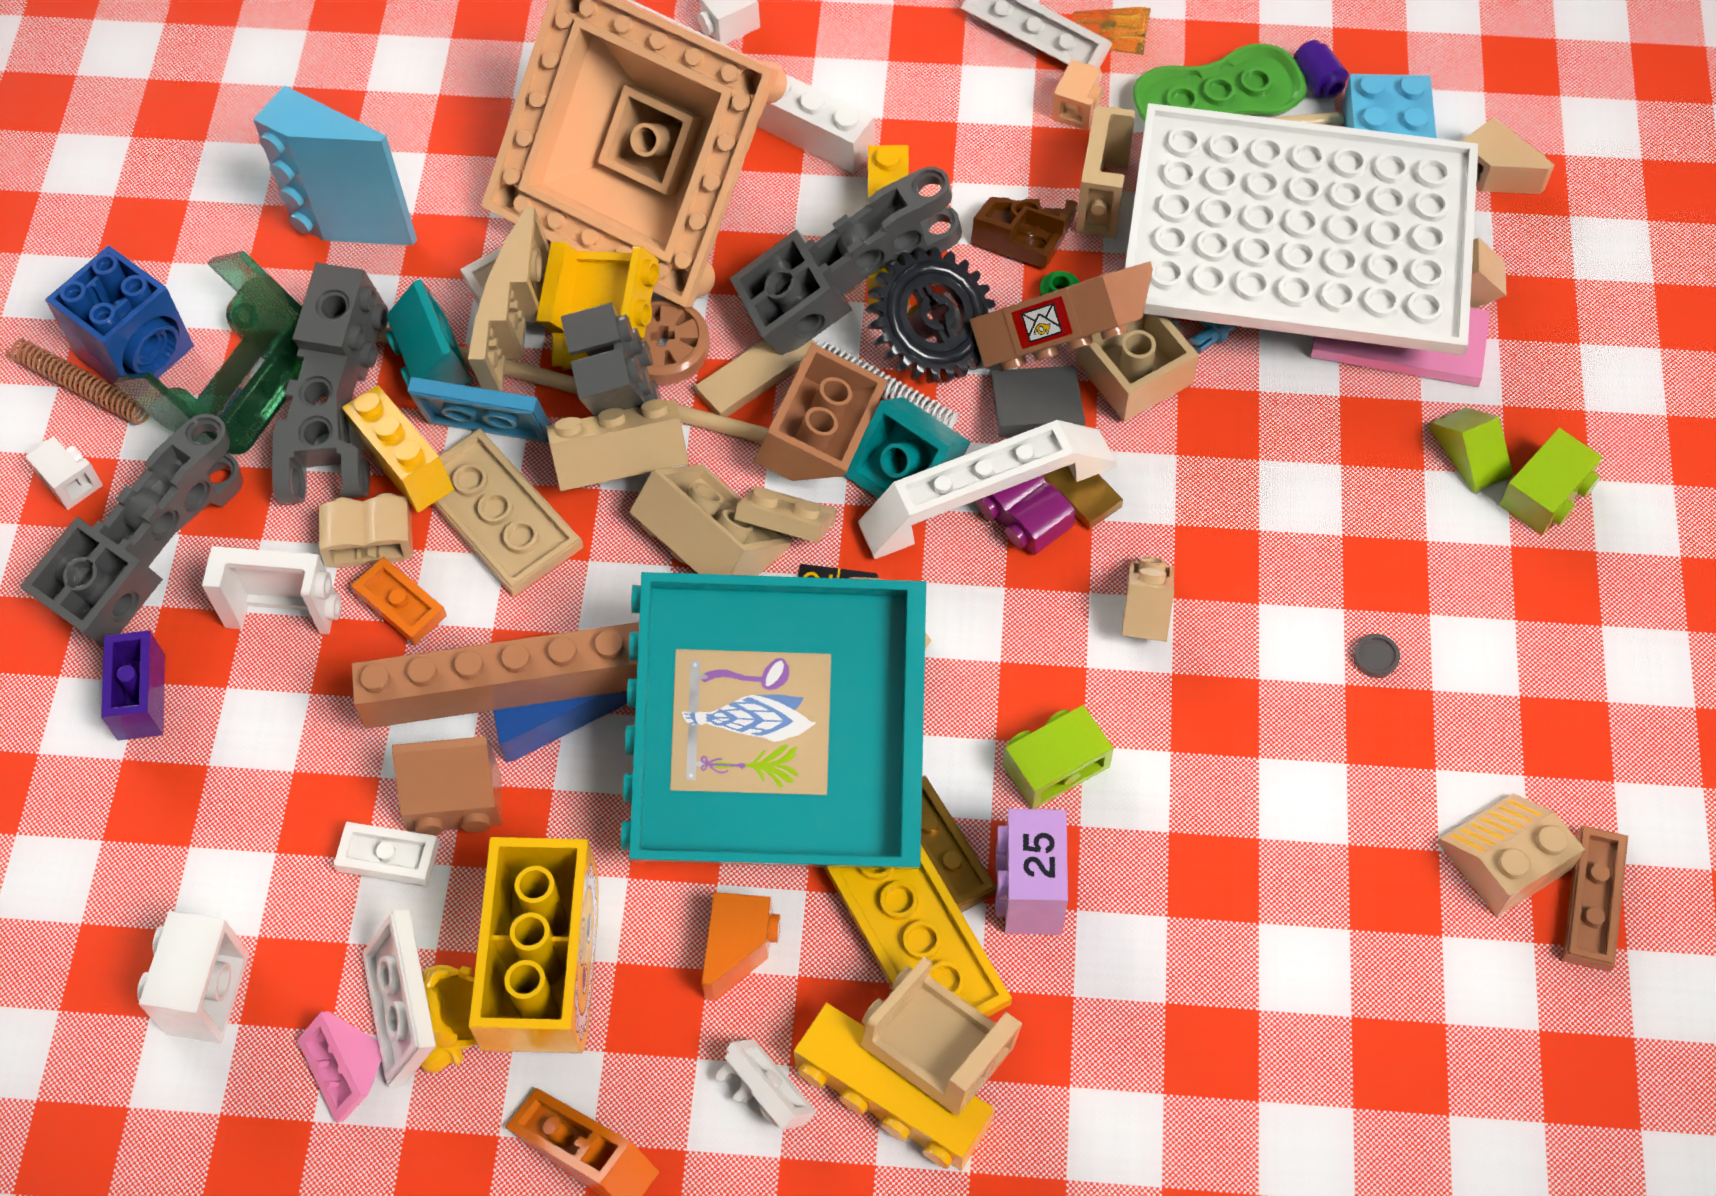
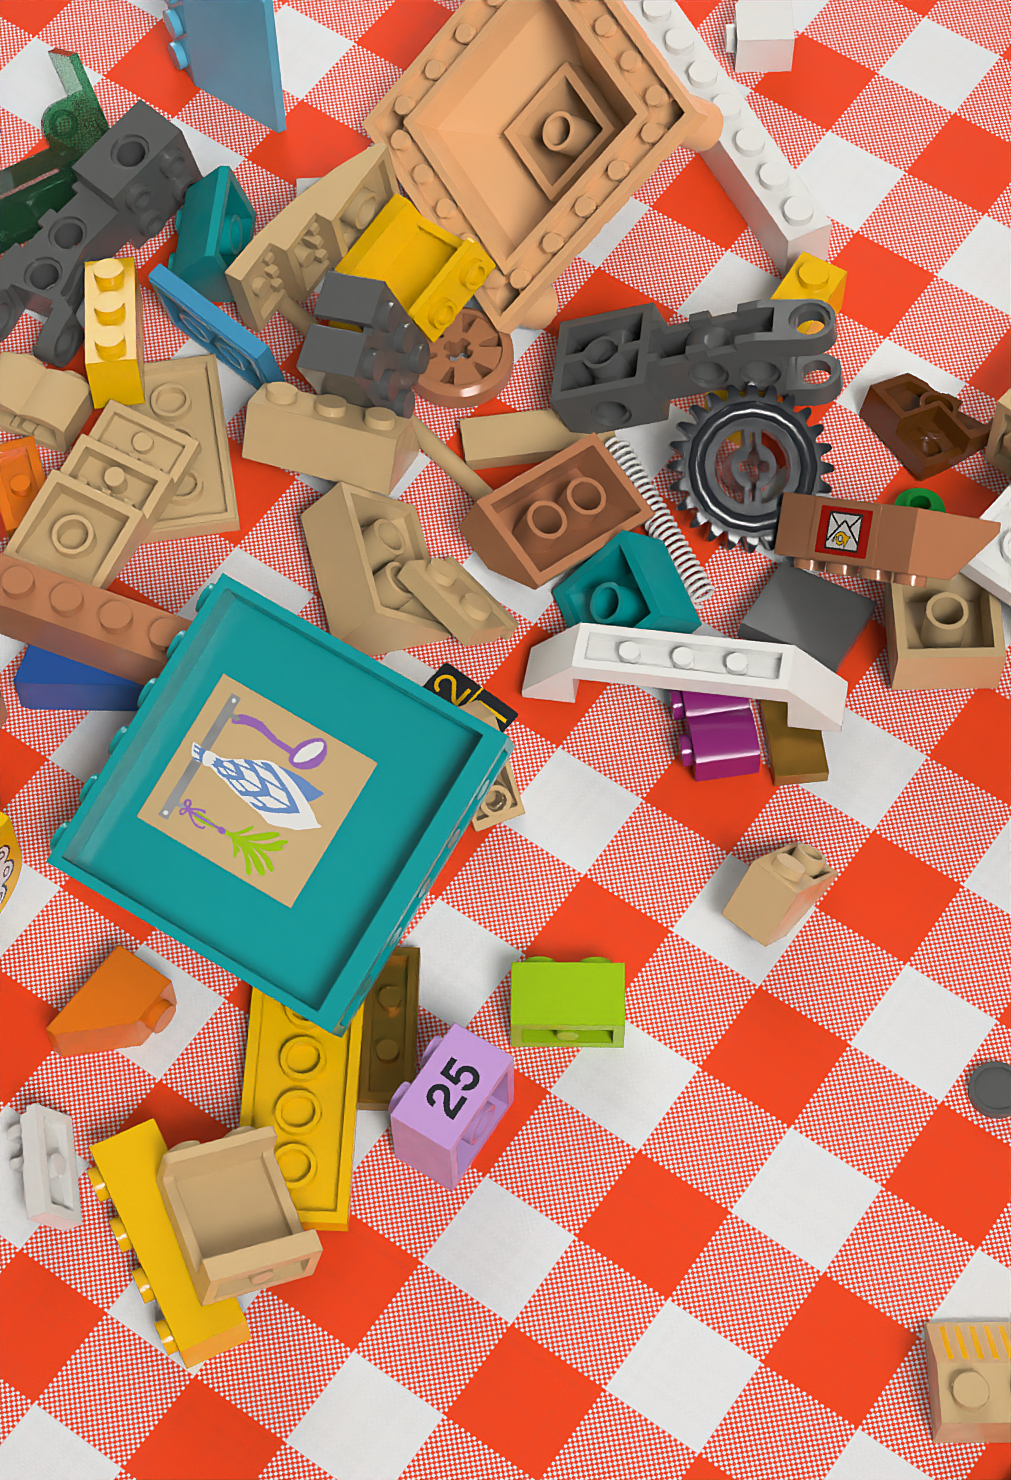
camera: 30 degrees right, 0 degrees up
none -> tan slope [2,399,202,590]

